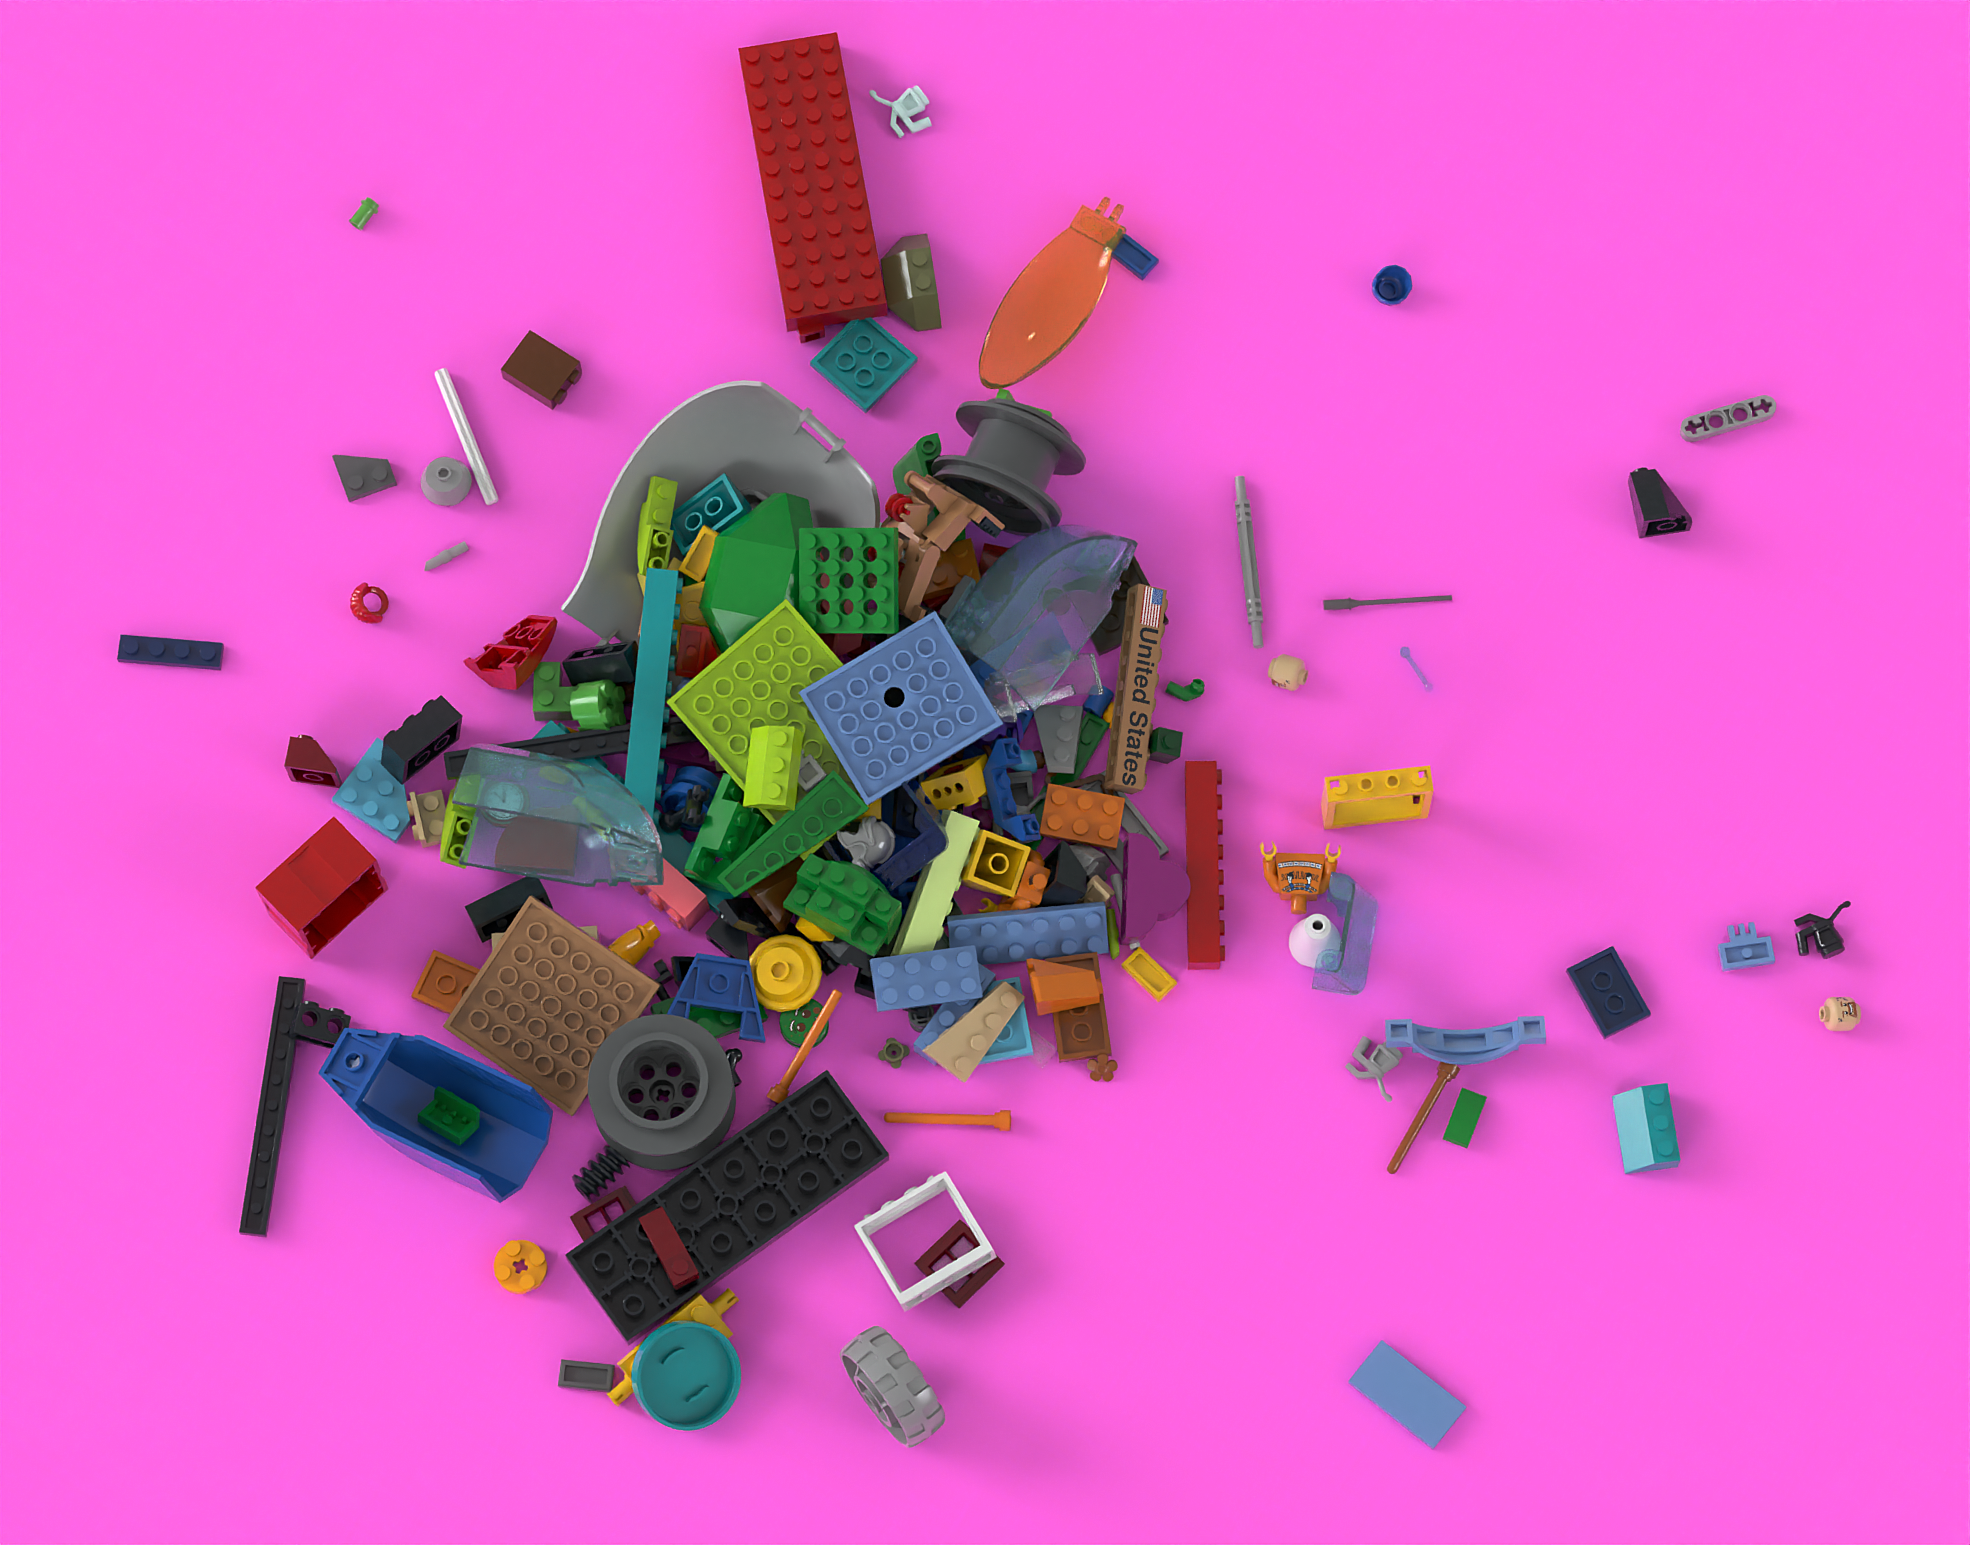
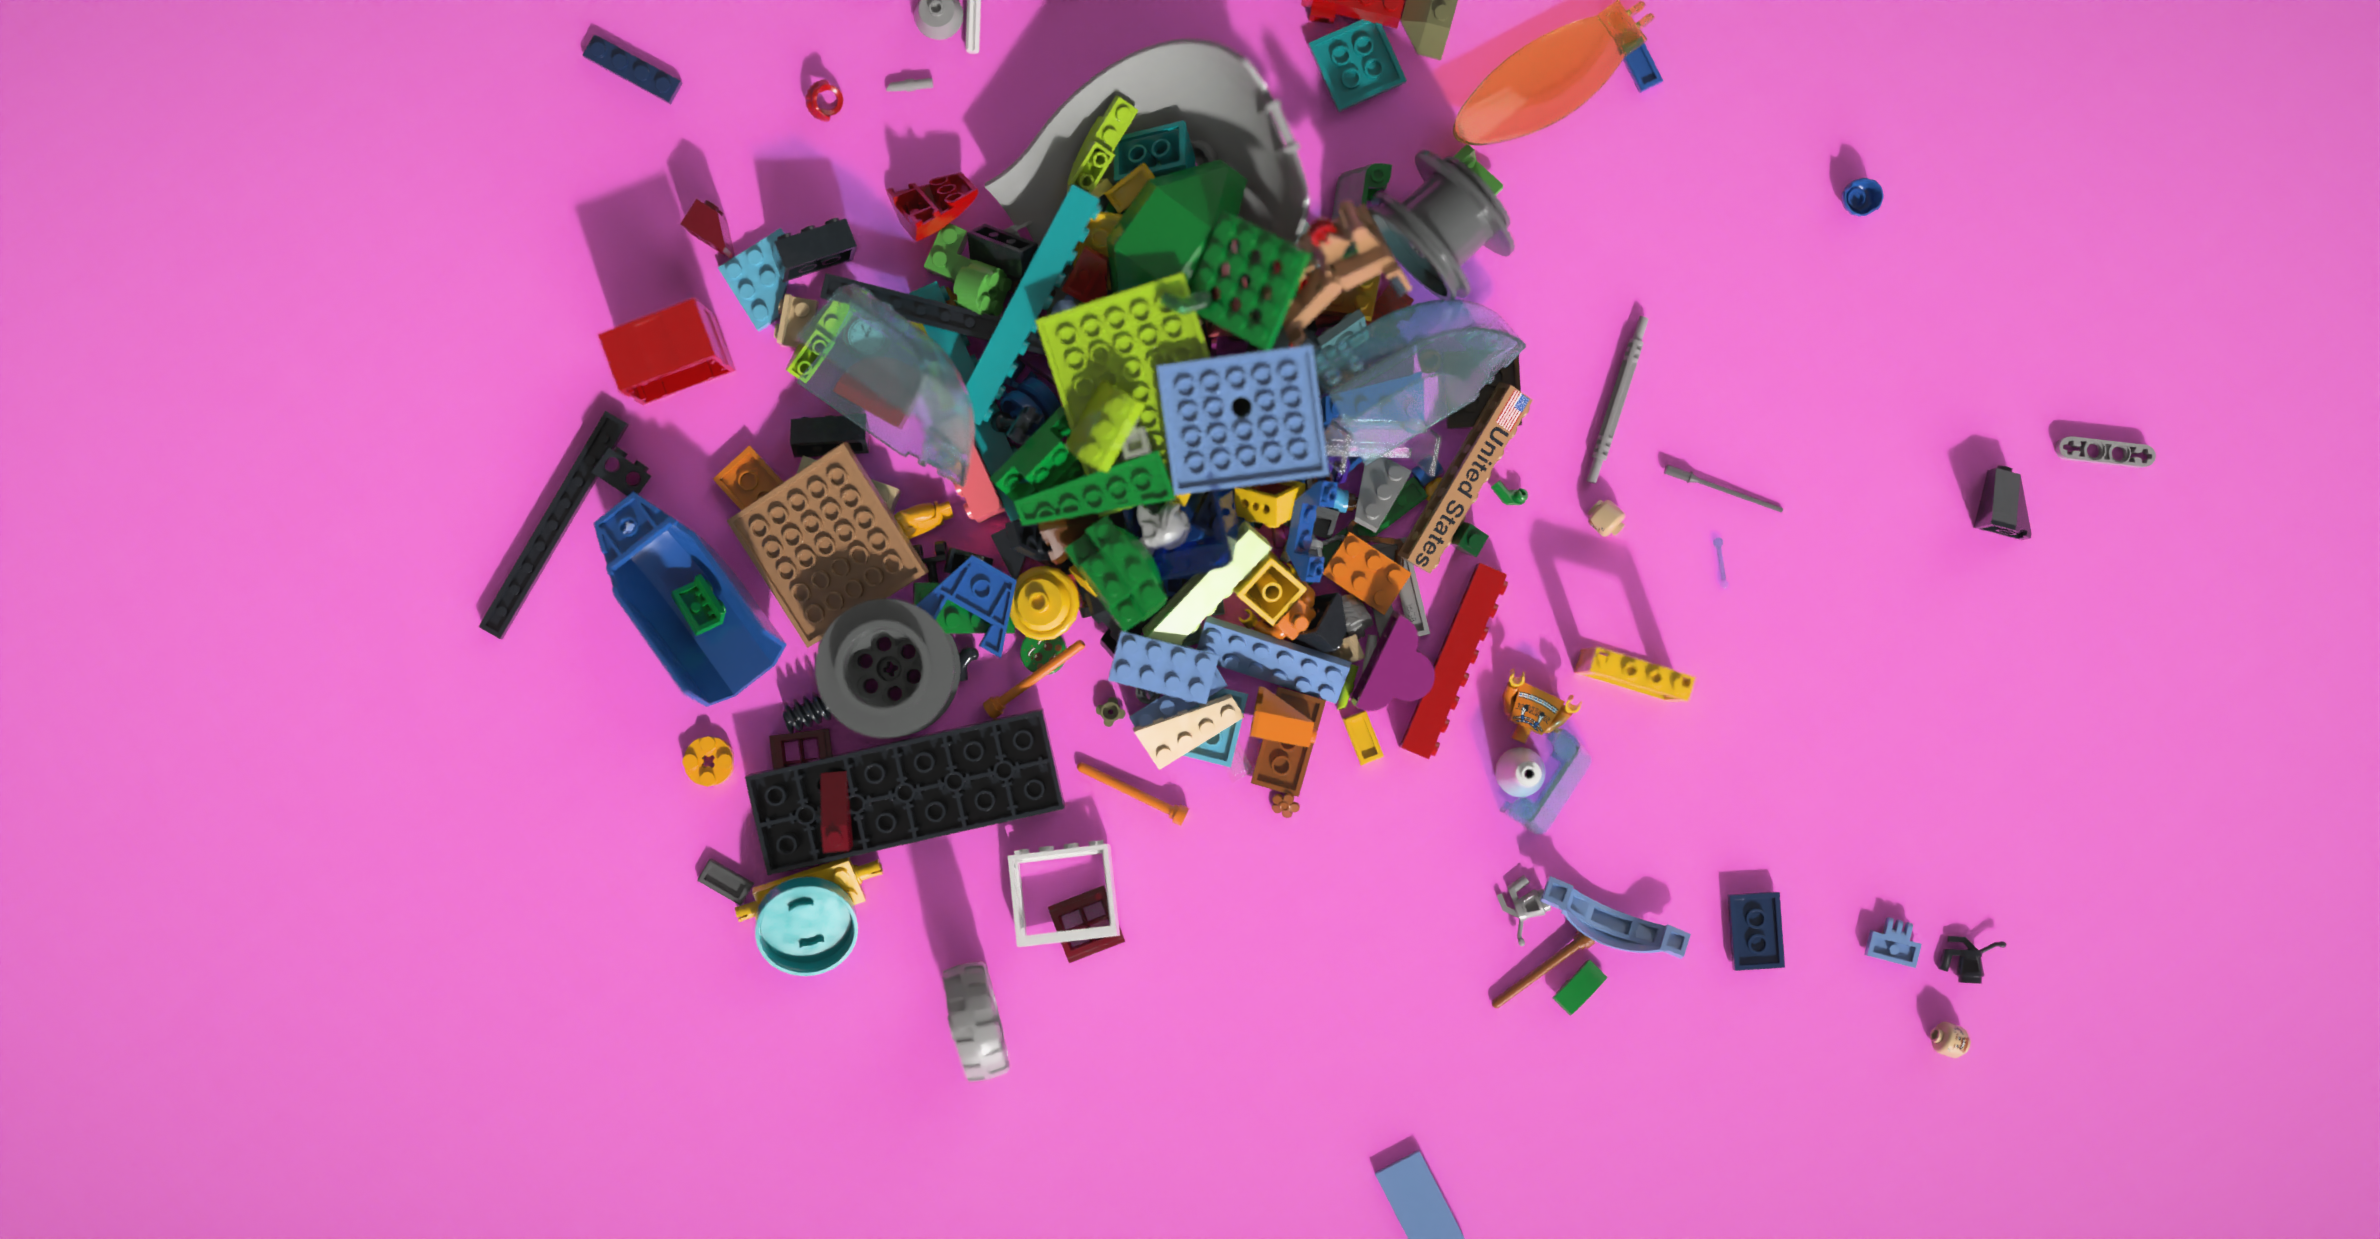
camera: 20 degrees right, 15 degrees up
slope [1612,1083,1681,1174] -> none
none -> clear green arm [1160,291,1211,314]

